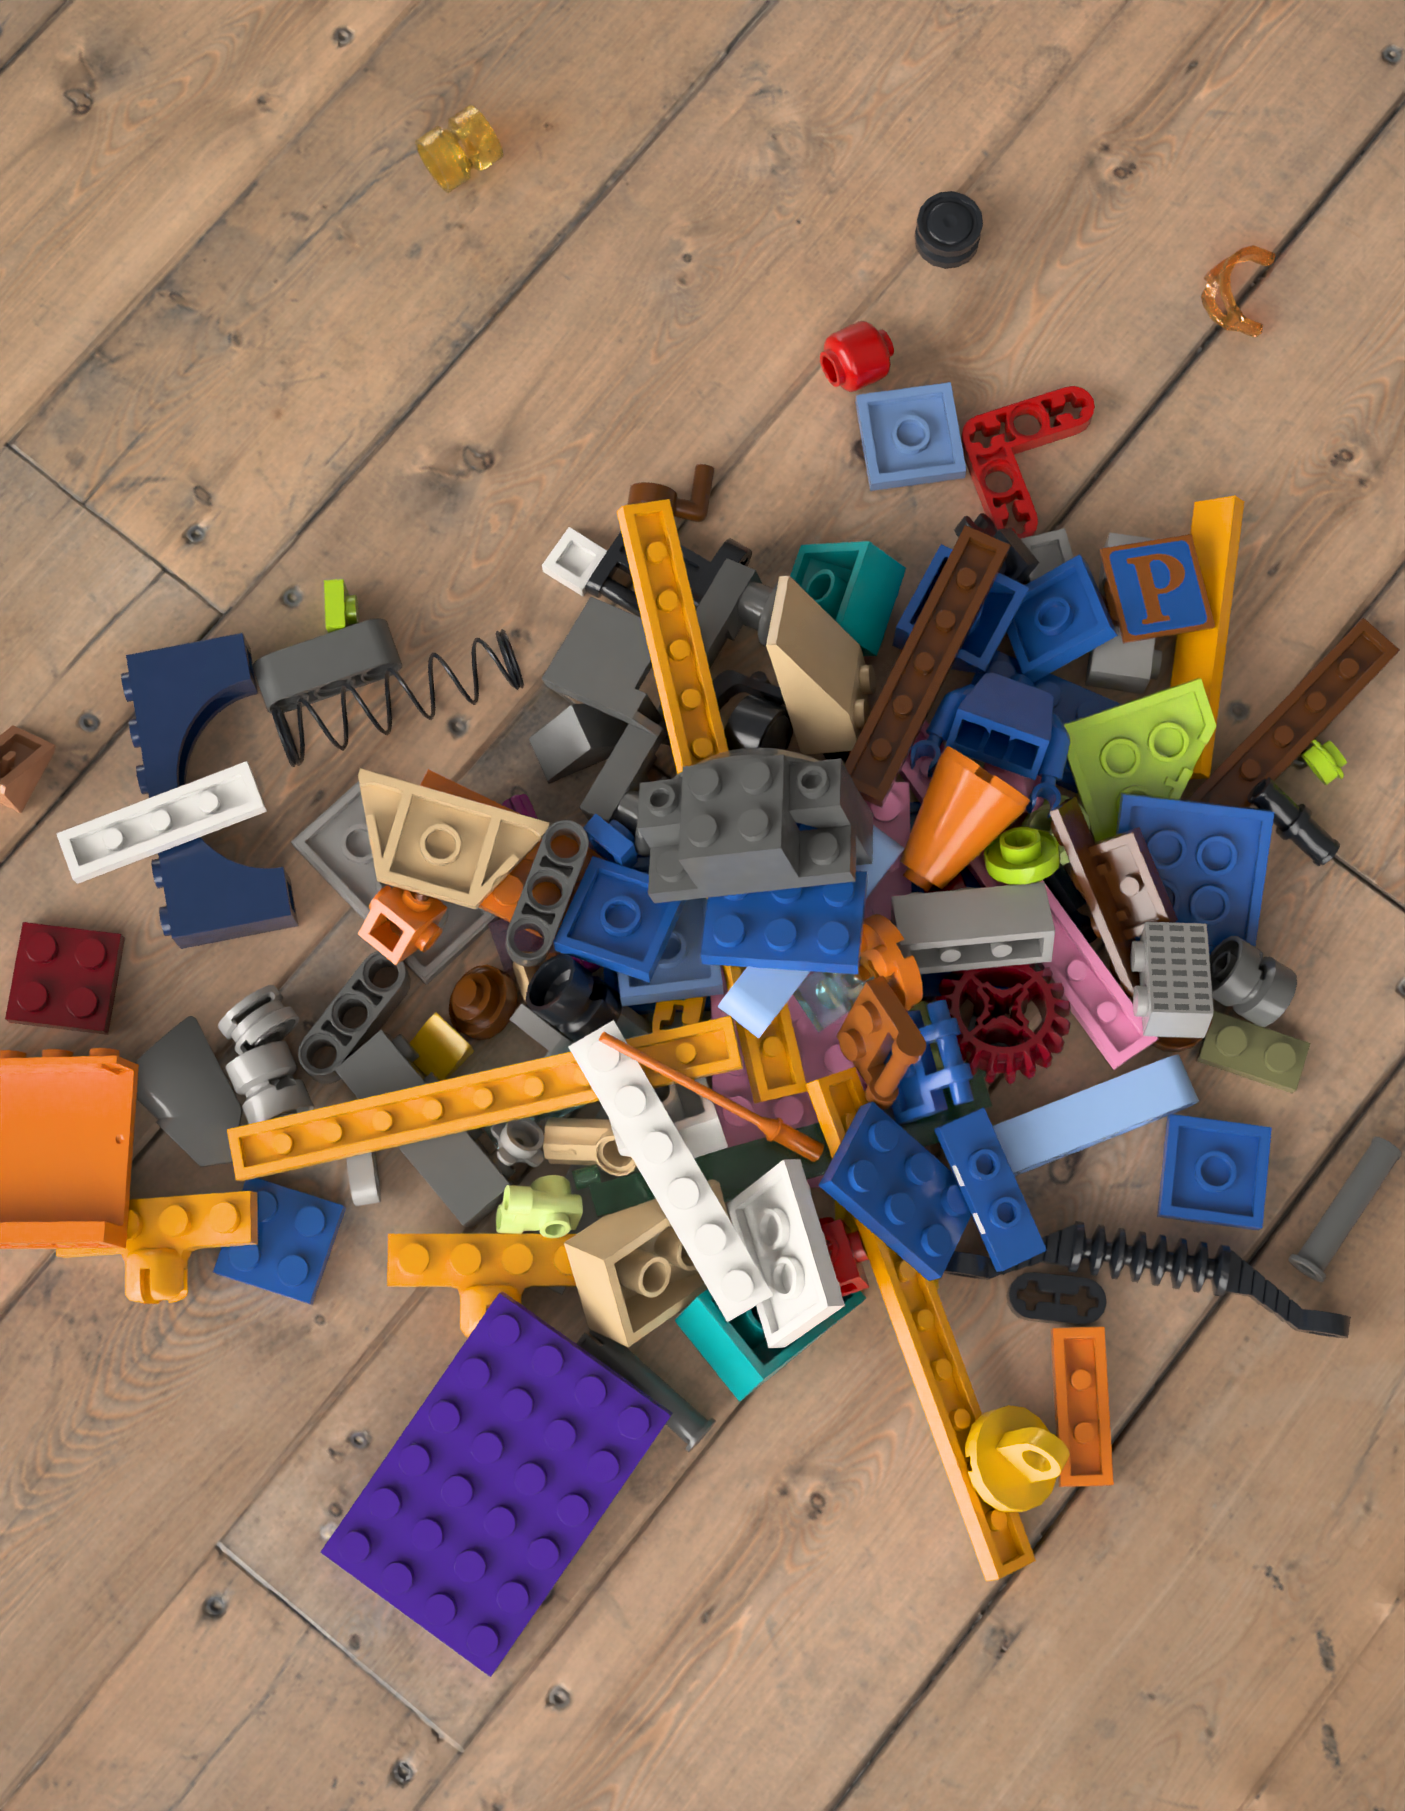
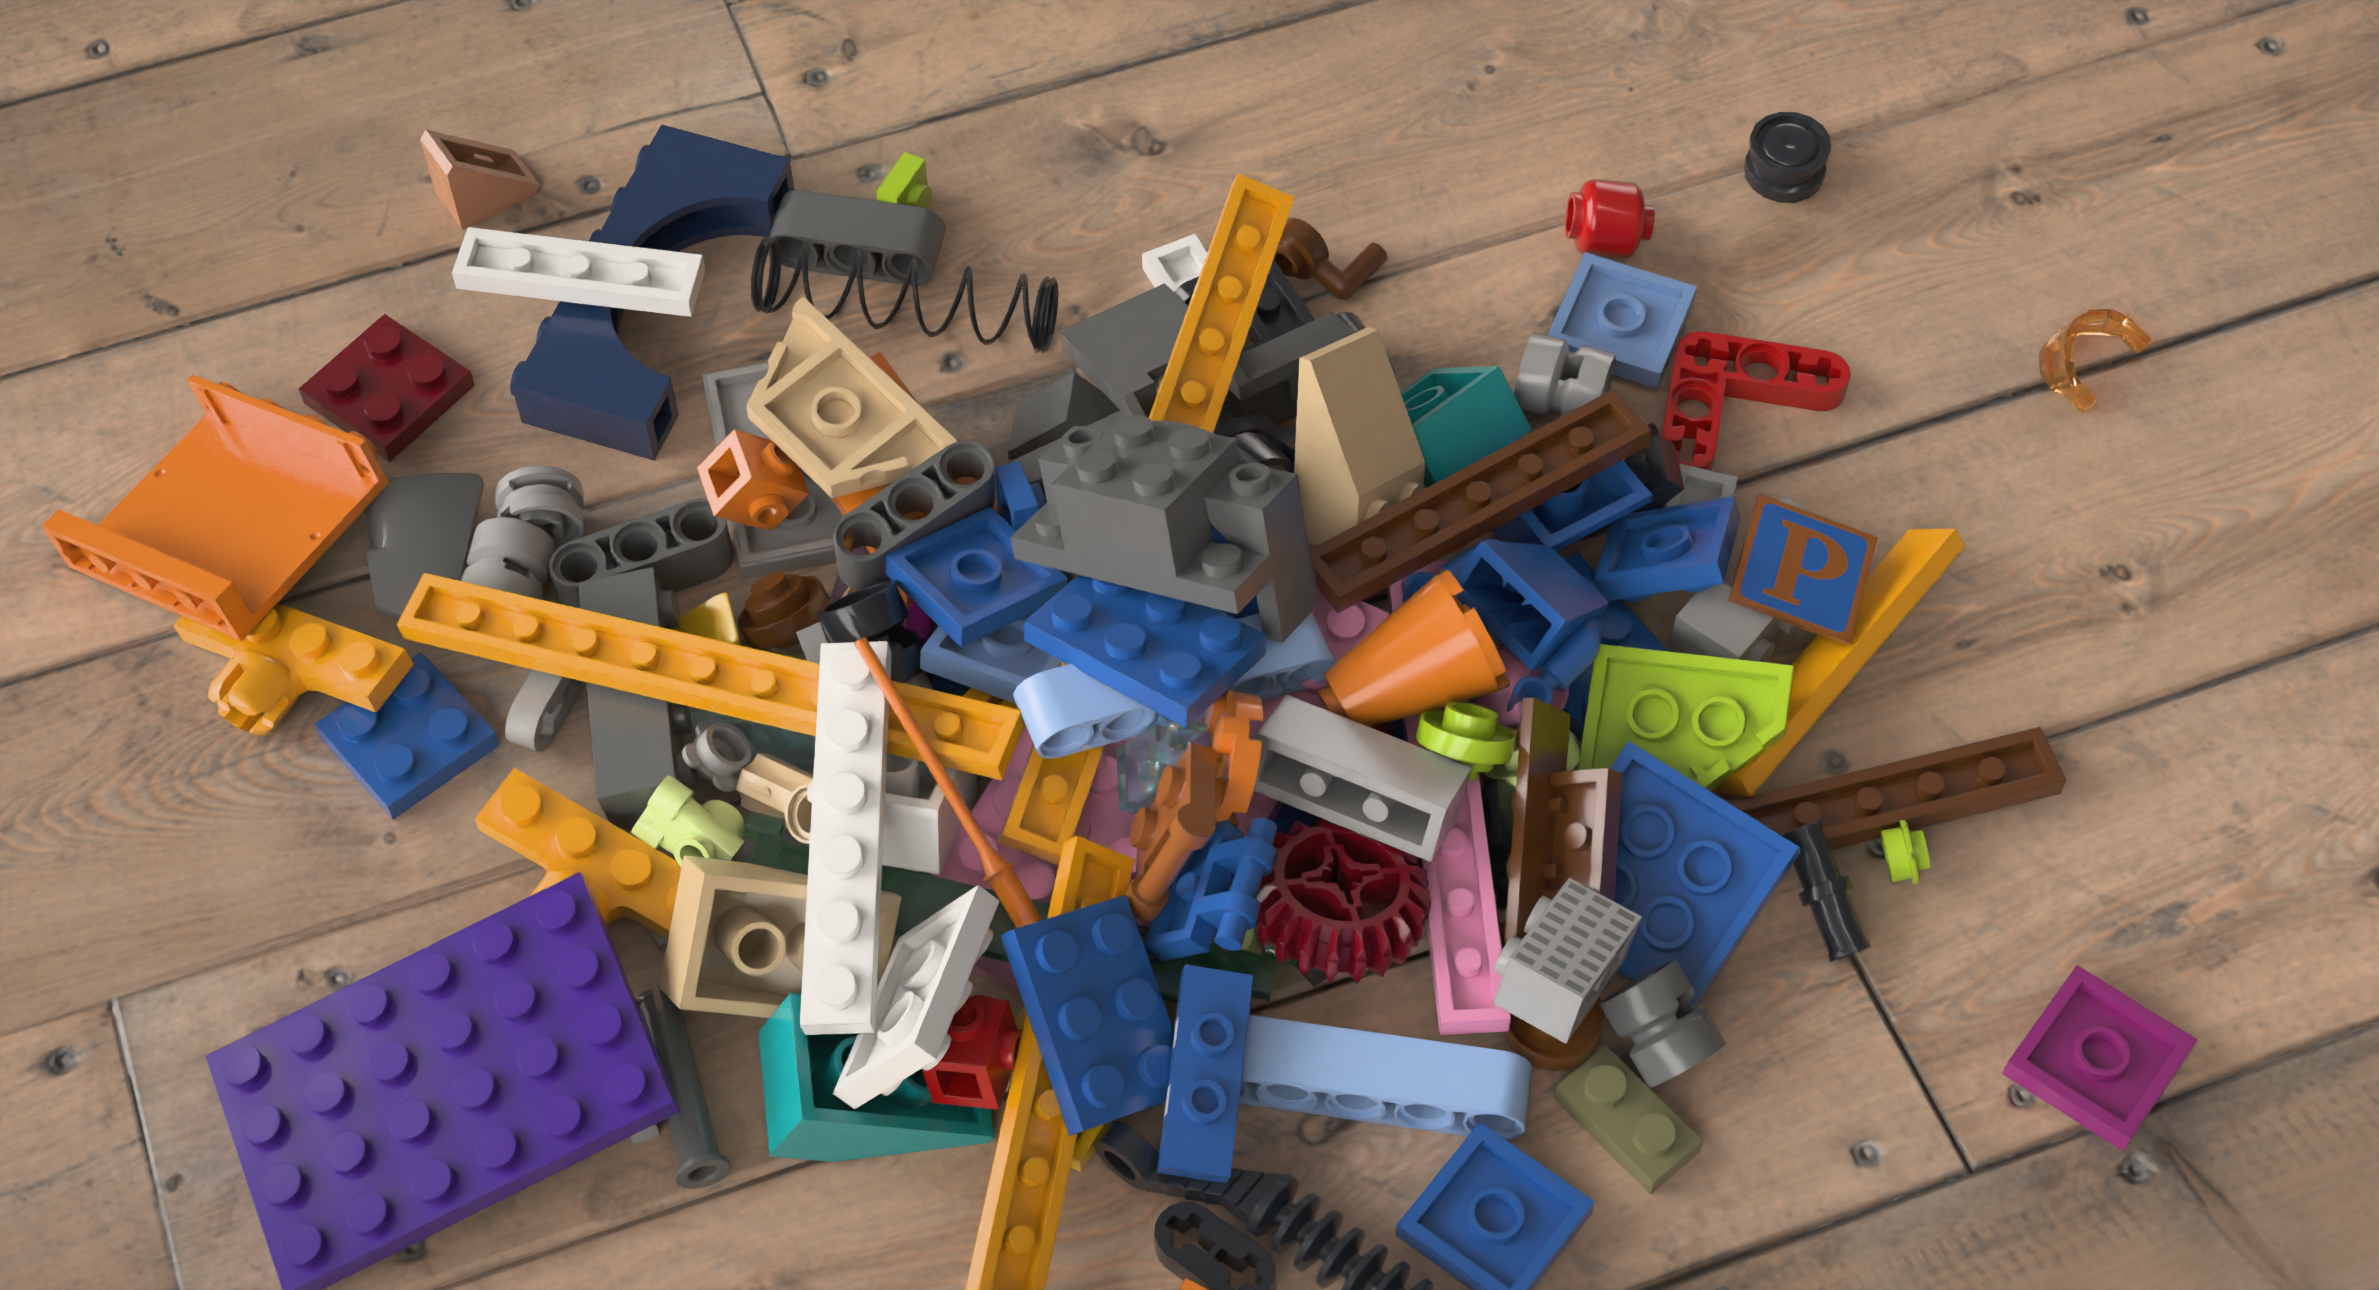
camera: 30 degrees right, 20 degrees down
none -> light grey wheel [1514,332,1616,416]

